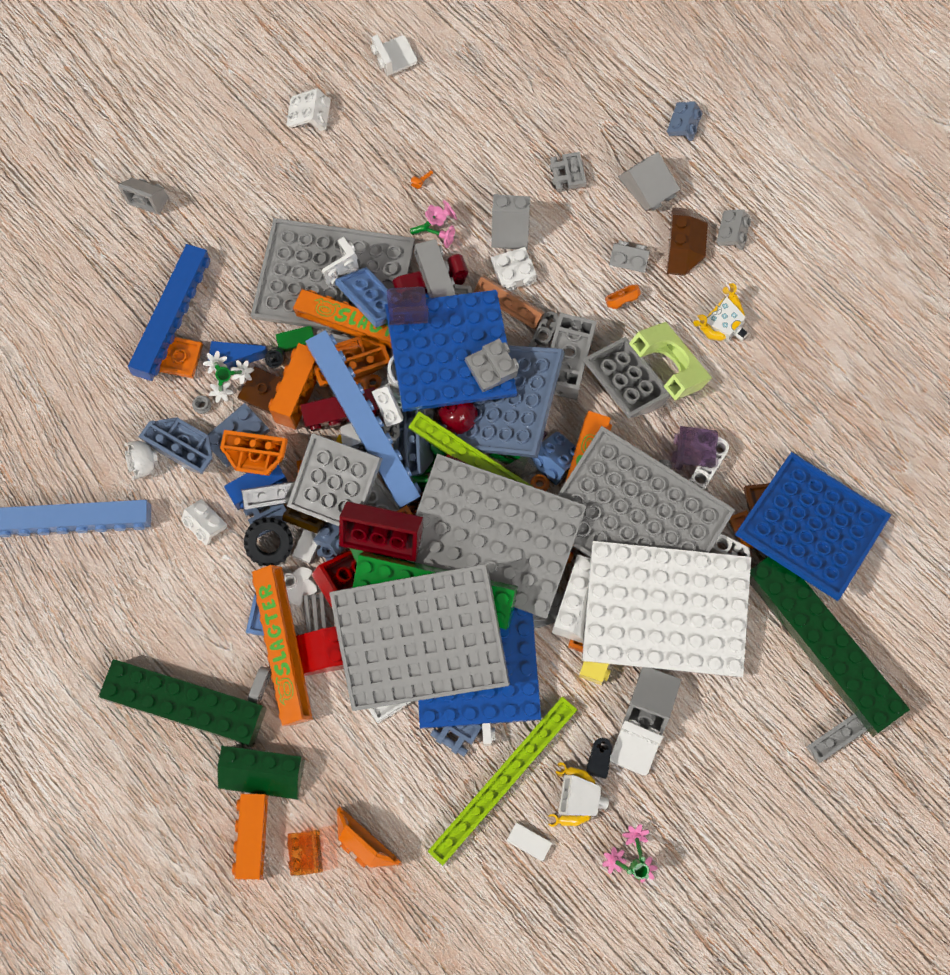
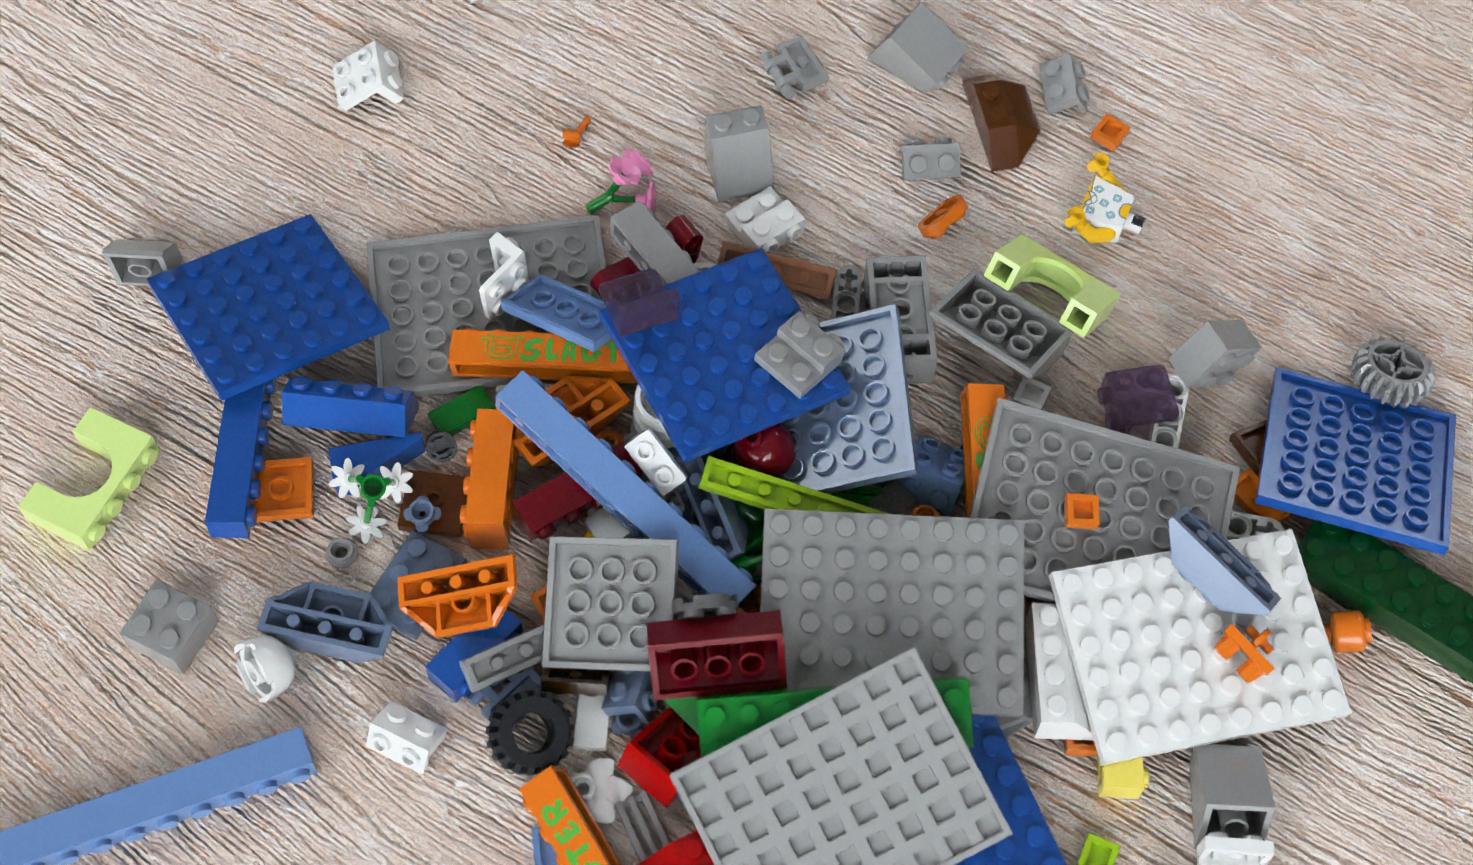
camera: 25 degrees left, 10 degrees down
none -> yellowish green arch [18,407,160,550]
none -> light grey brick [119,580,219,675]
none -> blue plate [147,214,390,401]
none -> blue slope [282,377,419,438]
none -> sand blue plate [403,496,442,533]
none -> flat silver plate [671,593,739,620]
none -> white plate [1012,375,1052,410]
none -> orange plate [1064,493,1100,529]
none -> orange plate [1090,113,1131,152]
none -> light grey brick [1168,319,1262,388]
none -> wedge [1168,506,1281,615]
none -> orange hips [1214,624,1275,683]
none -> orange head [1323,610,1372,653]
none -> light grey gear [1351,336,1436,408]

